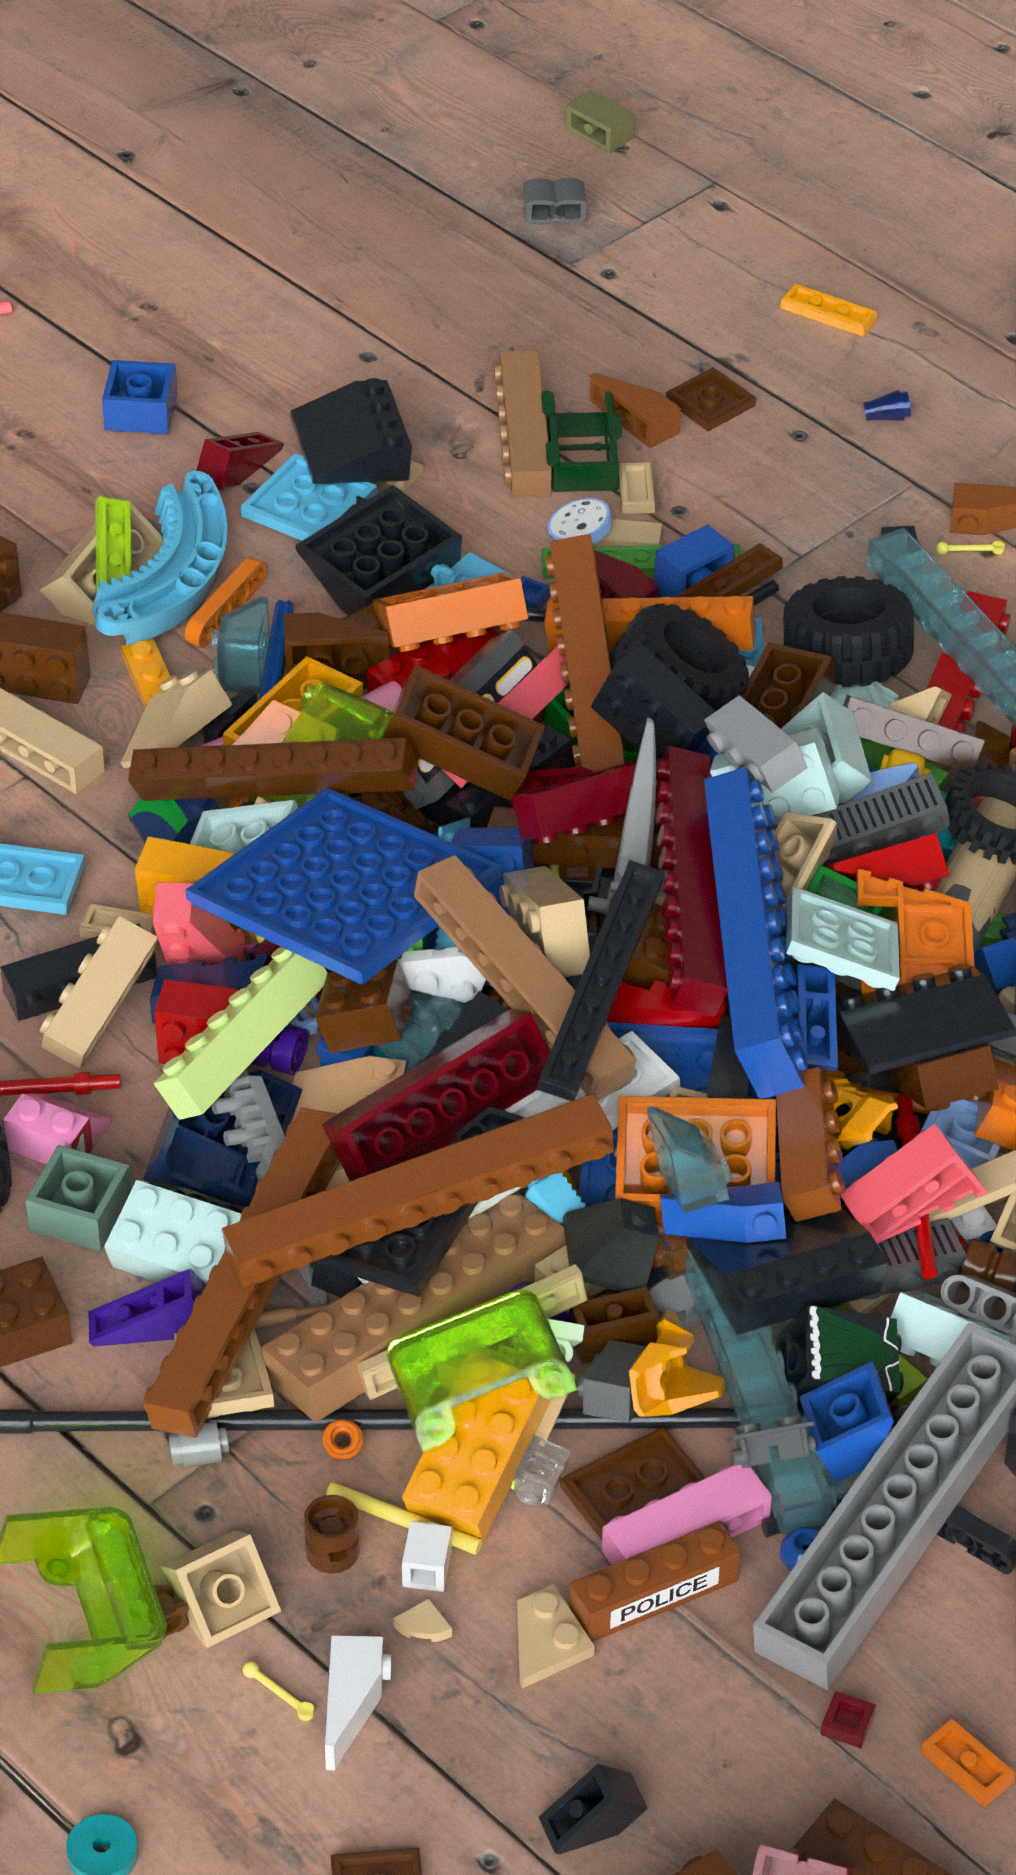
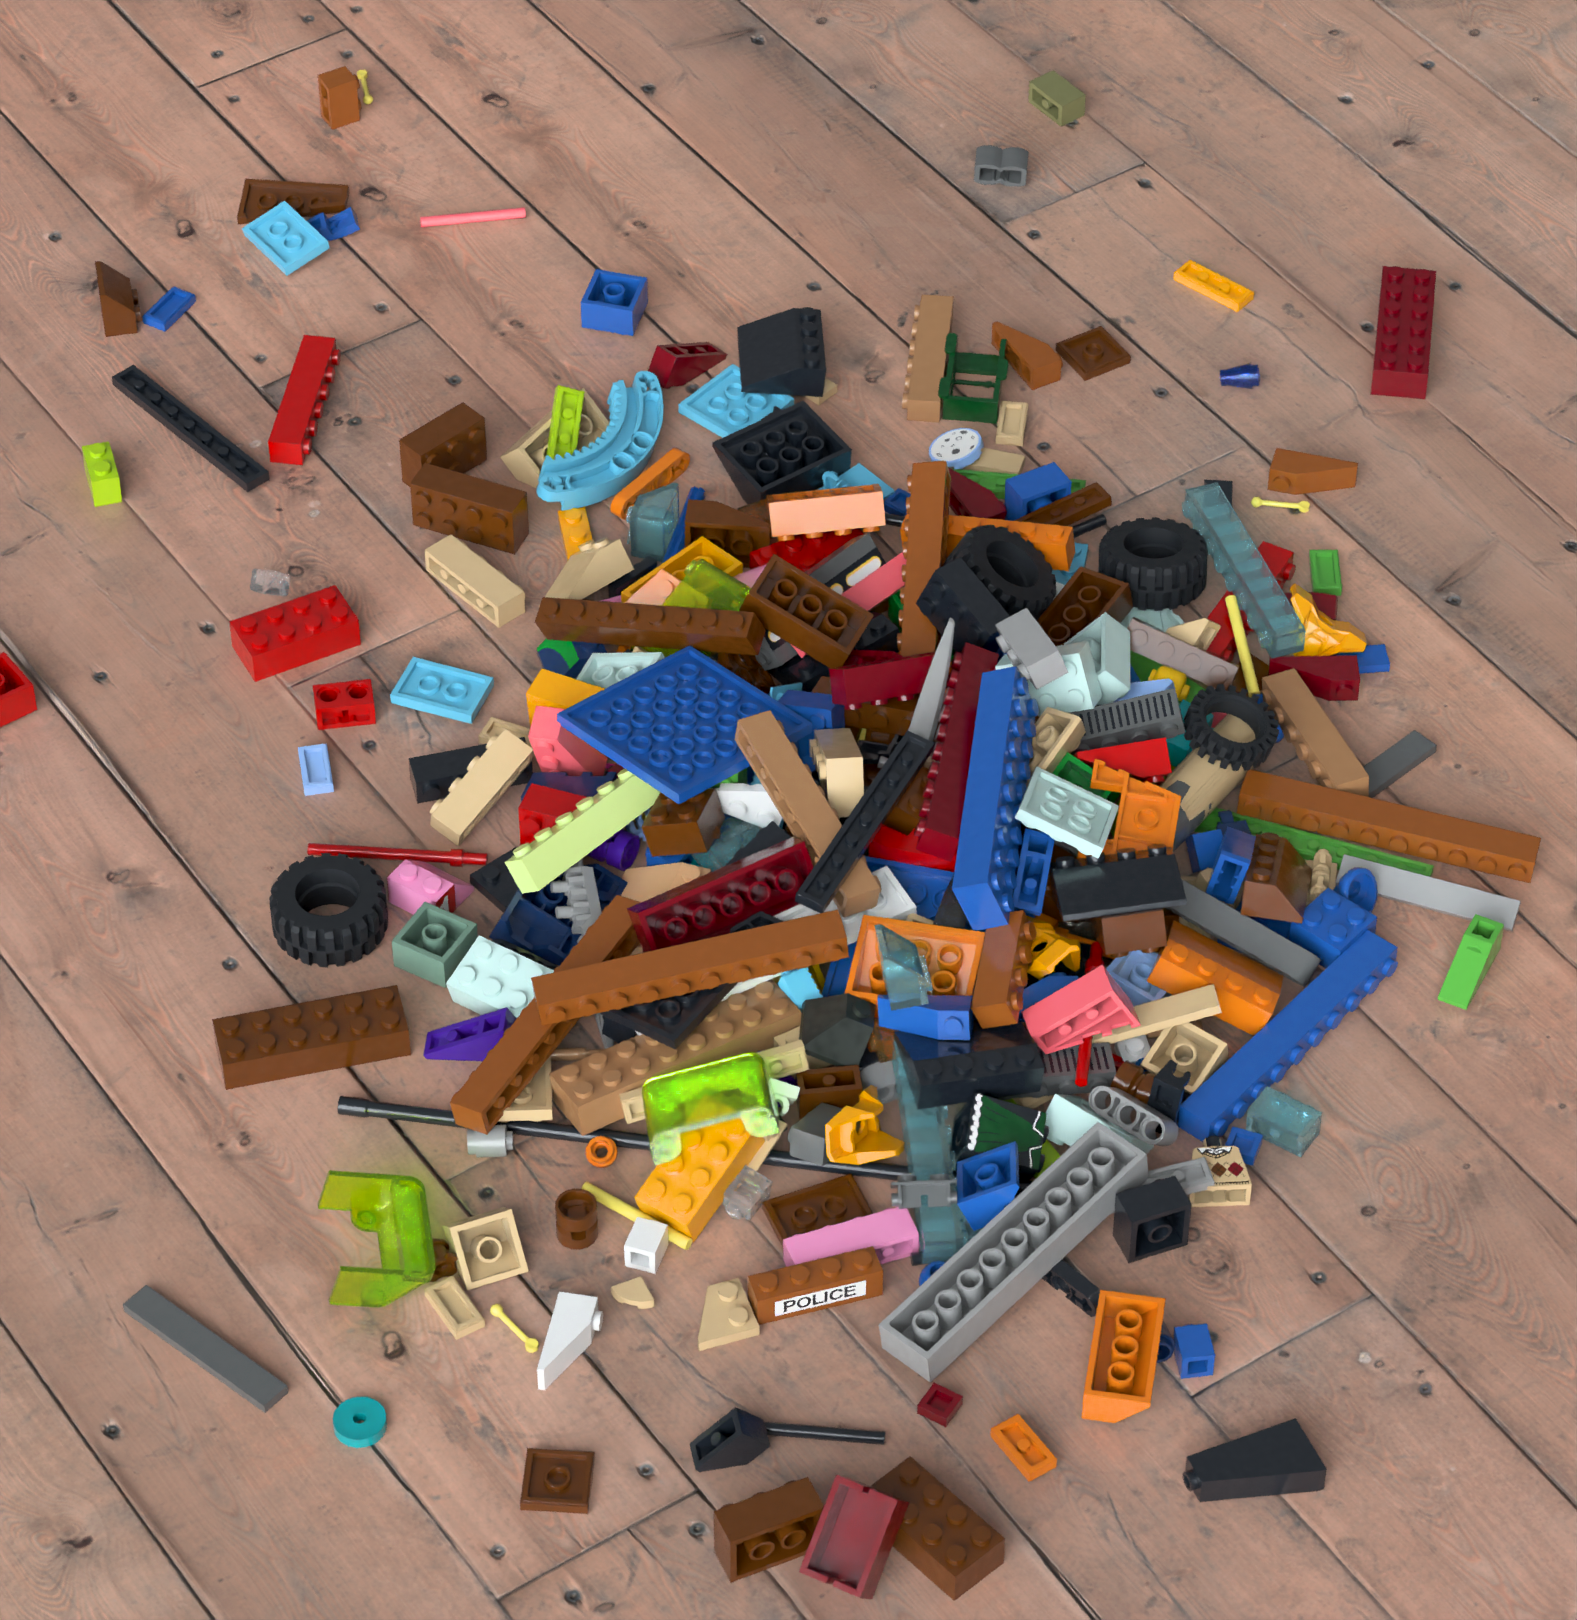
camera: 10 degrees right, 0 degrees up
none -> tan tile [424,1275,485,1340]
none -> black wing [470,847,518,912]
none -> black bar [764,1422,885,1445]
none -> light yellow bar [1225,595,1260,698]

